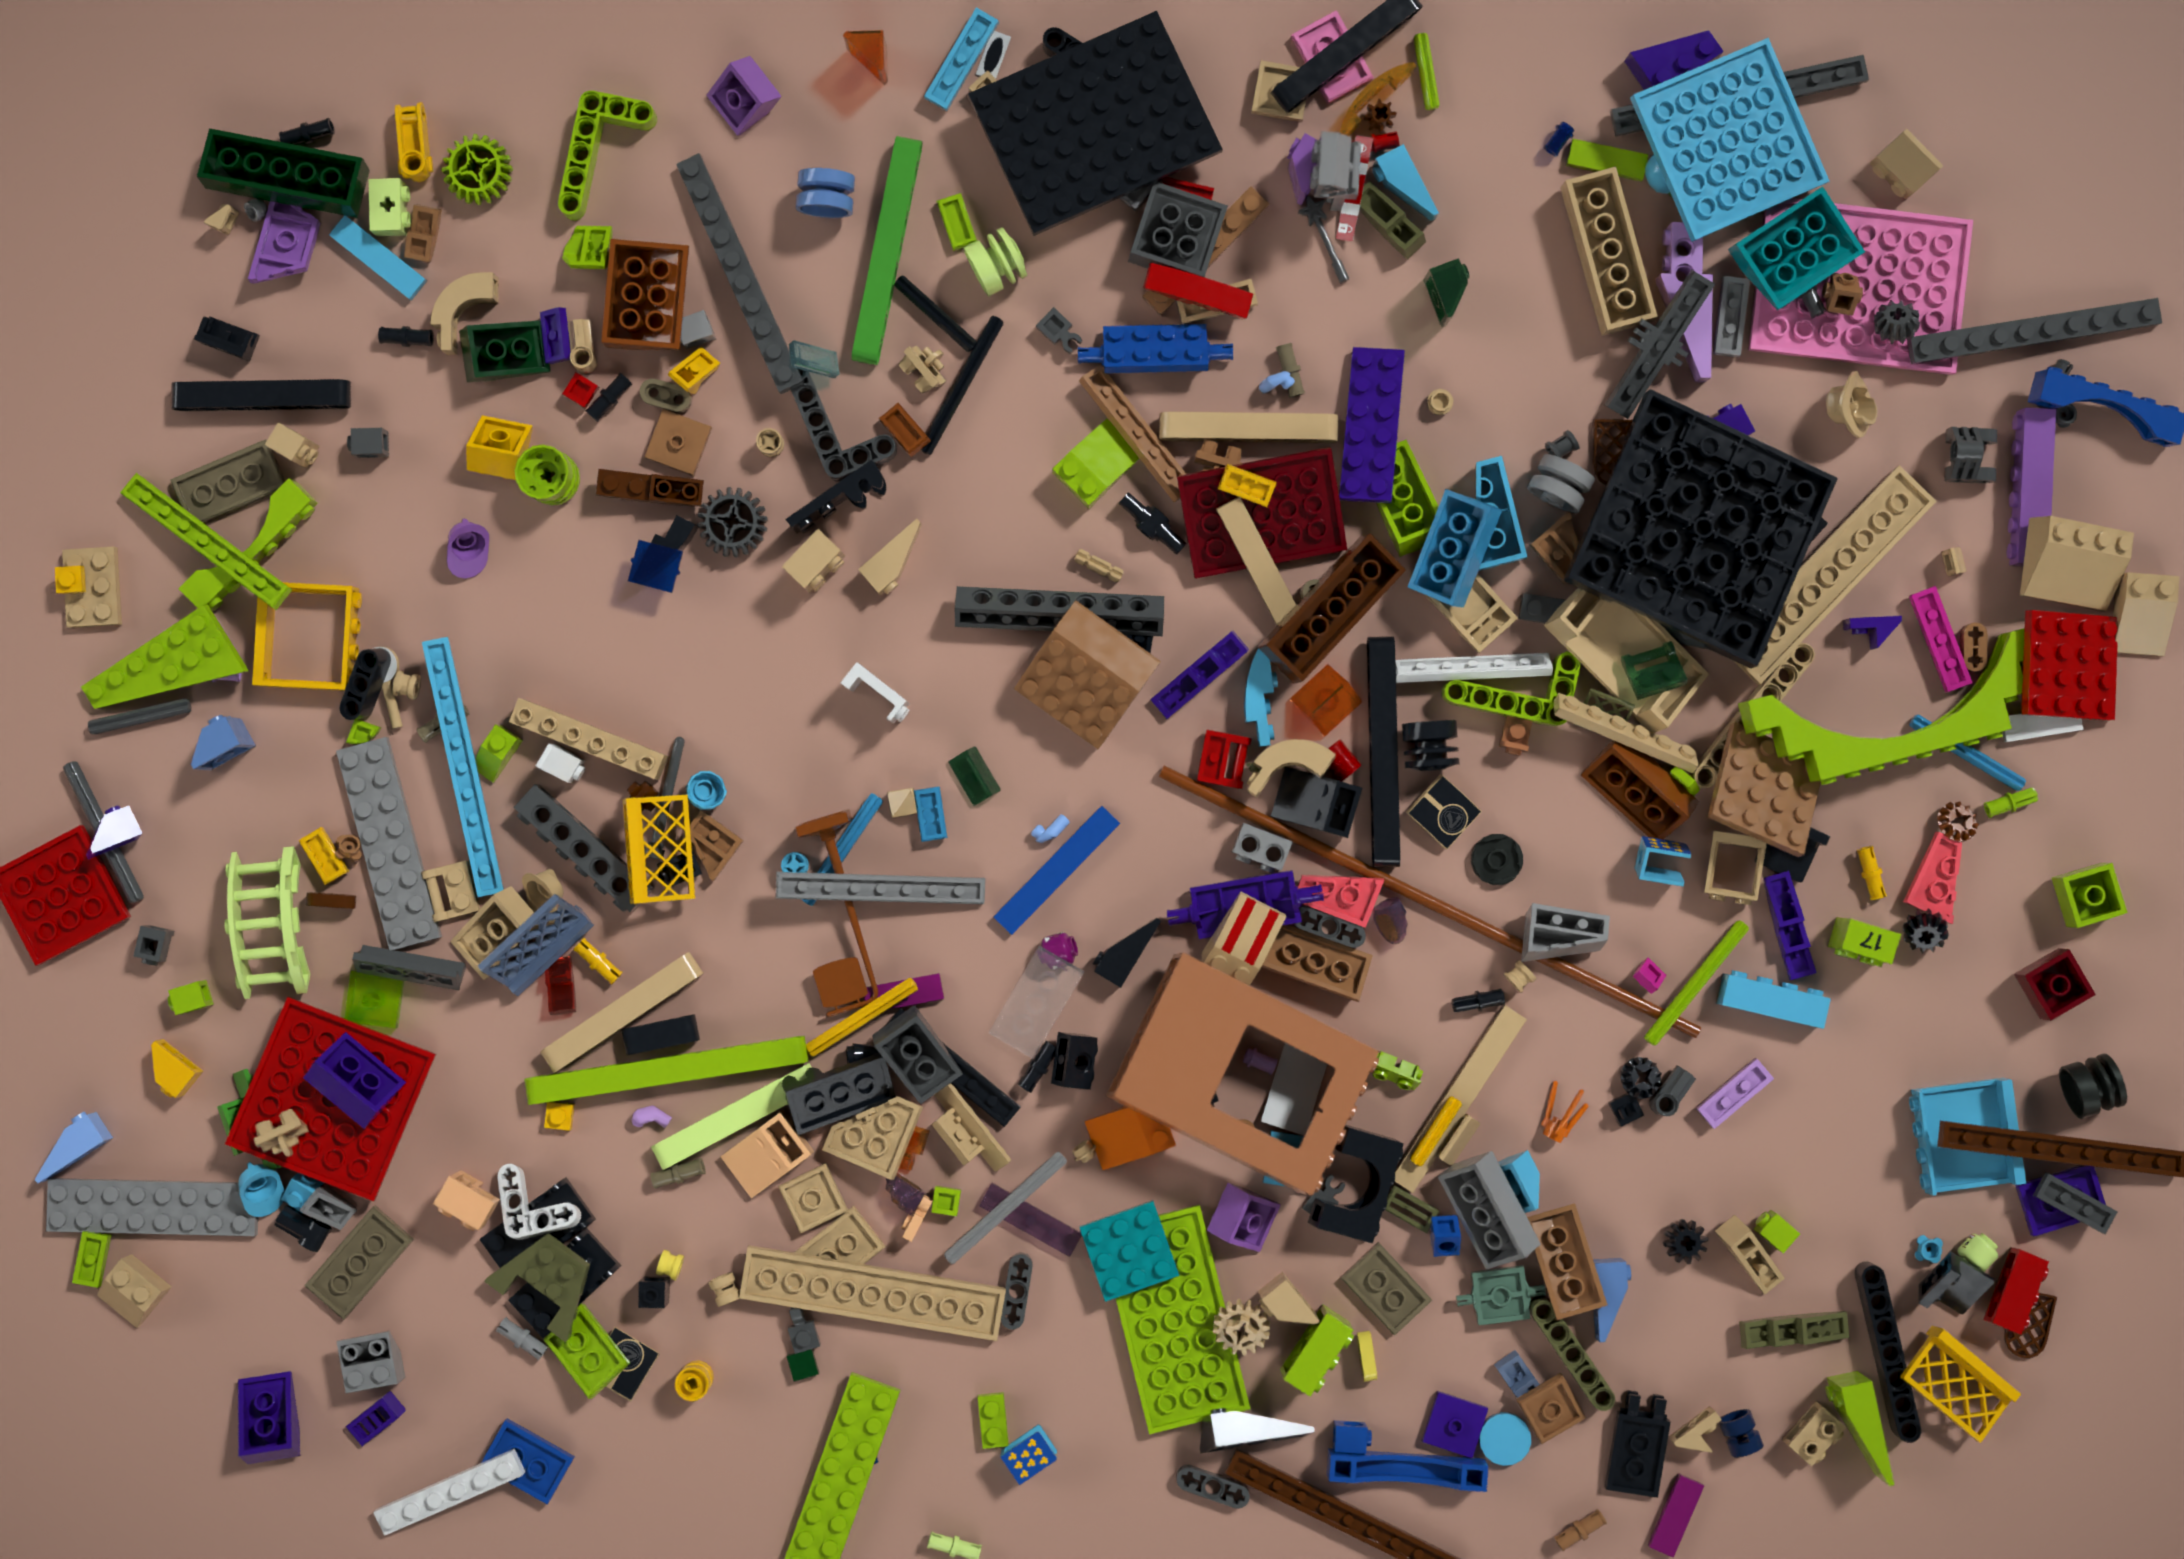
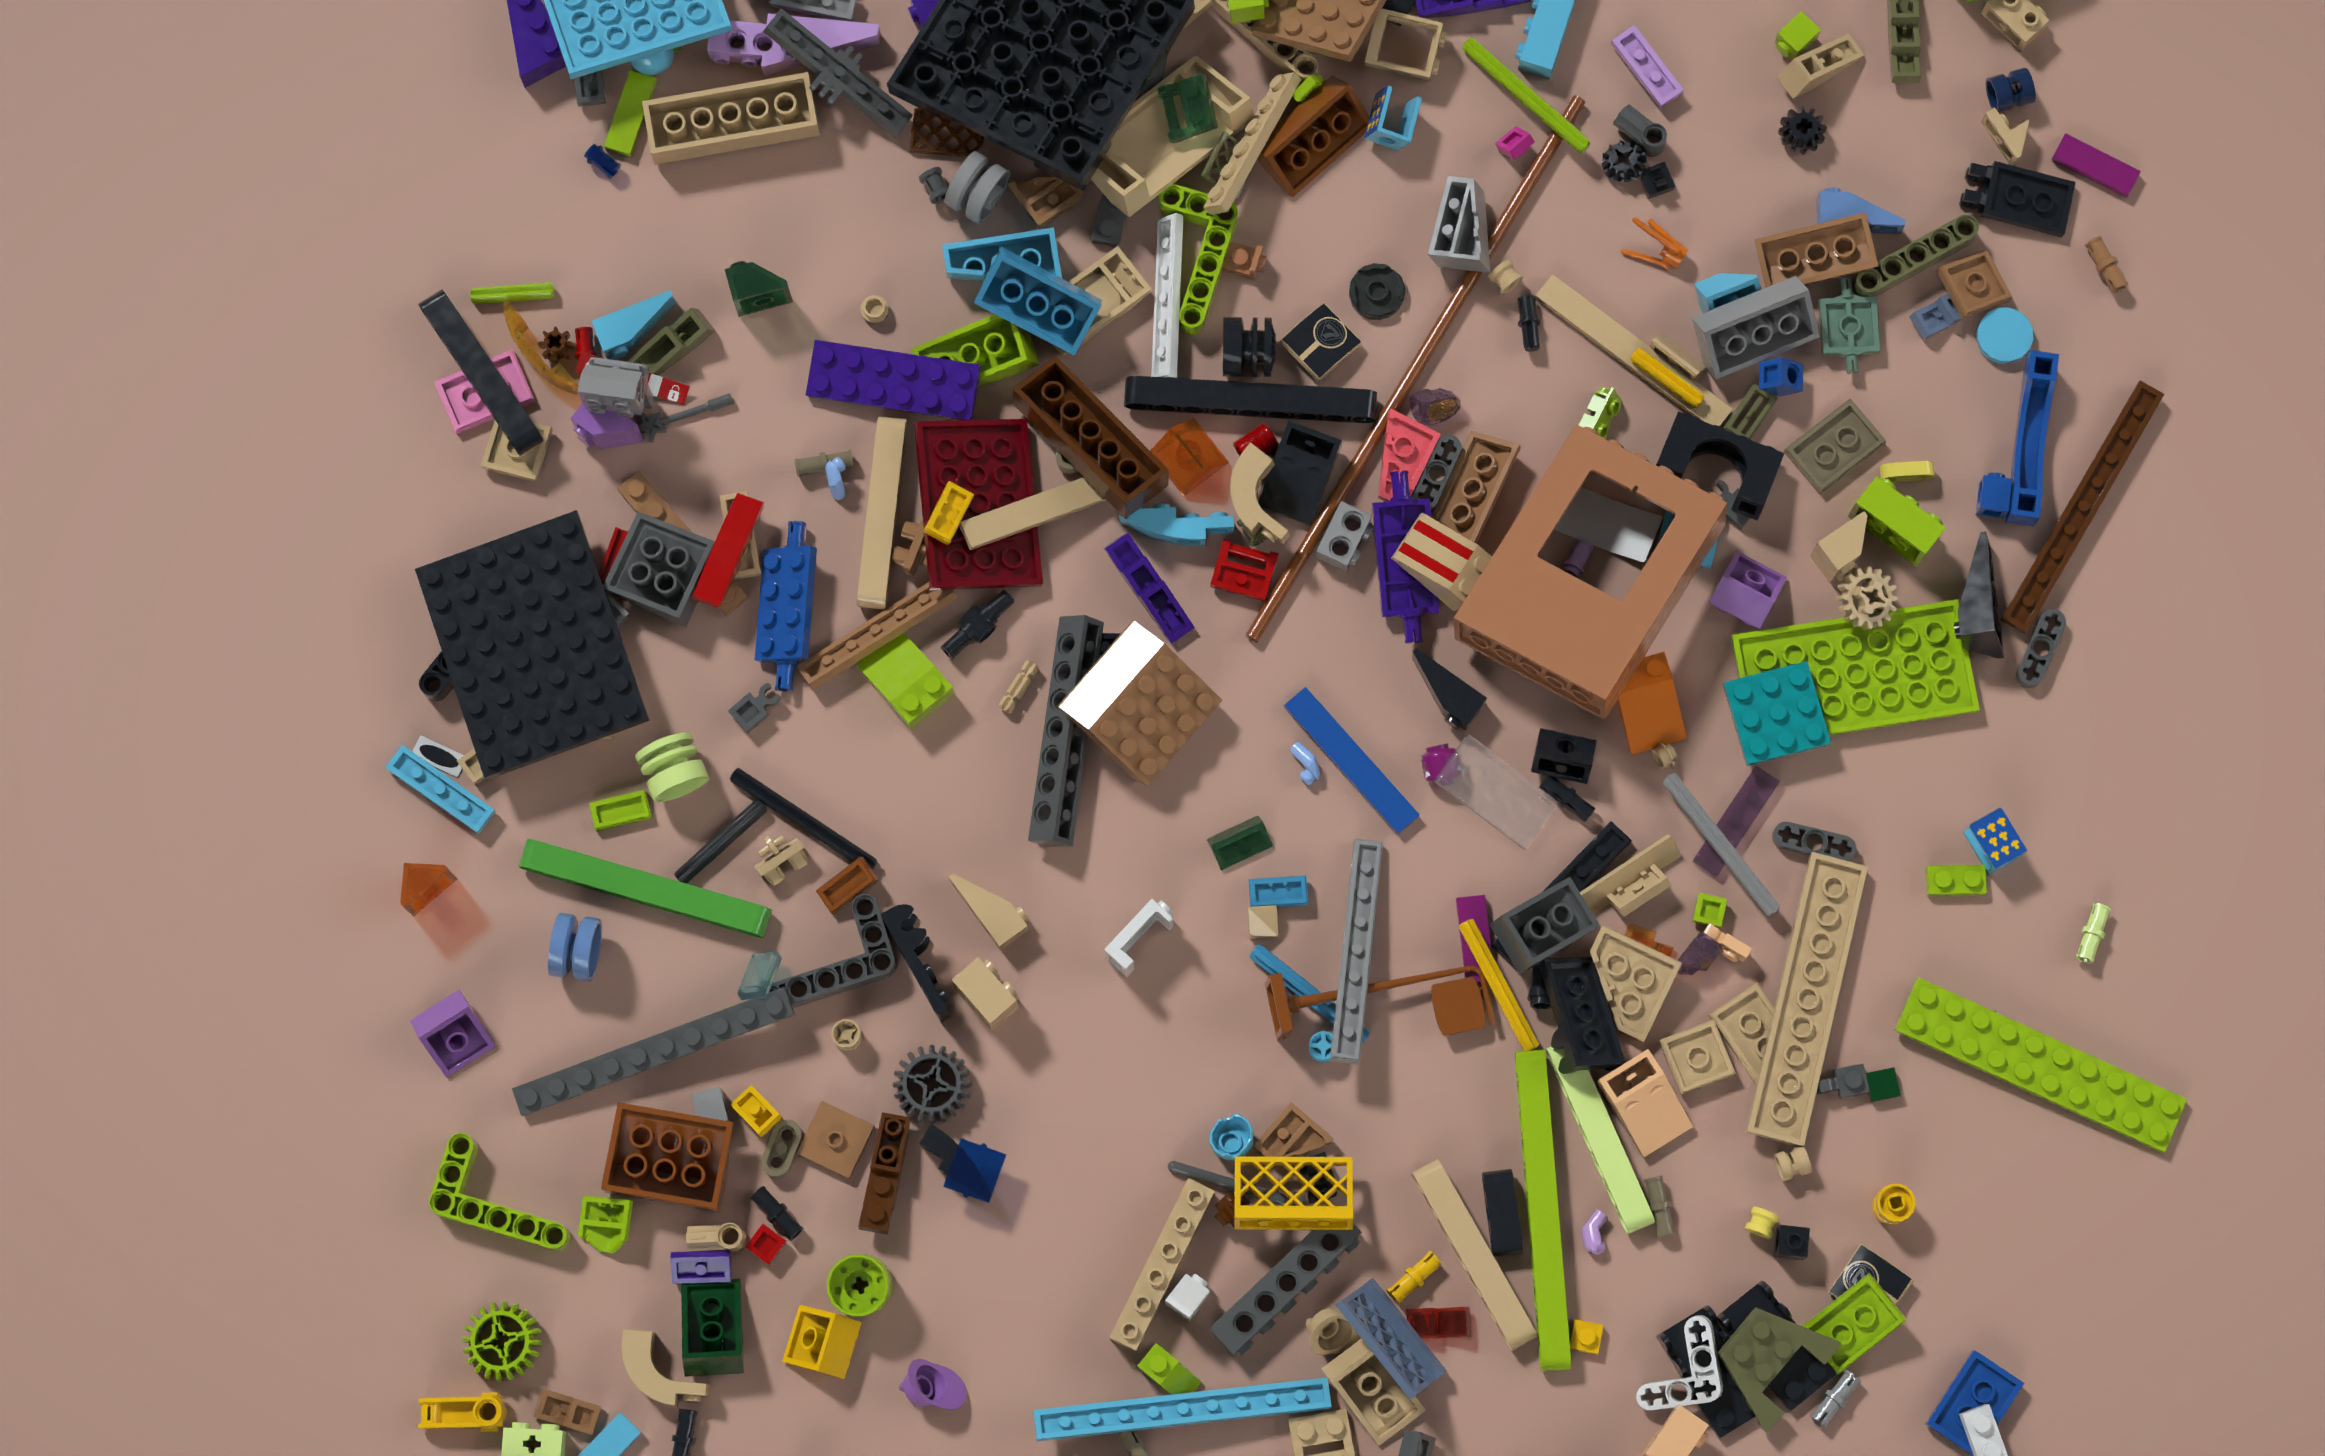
camera: 80 degrees left, 10 degrees down
dark purple plate [1422,1391,1488,1458] -> none

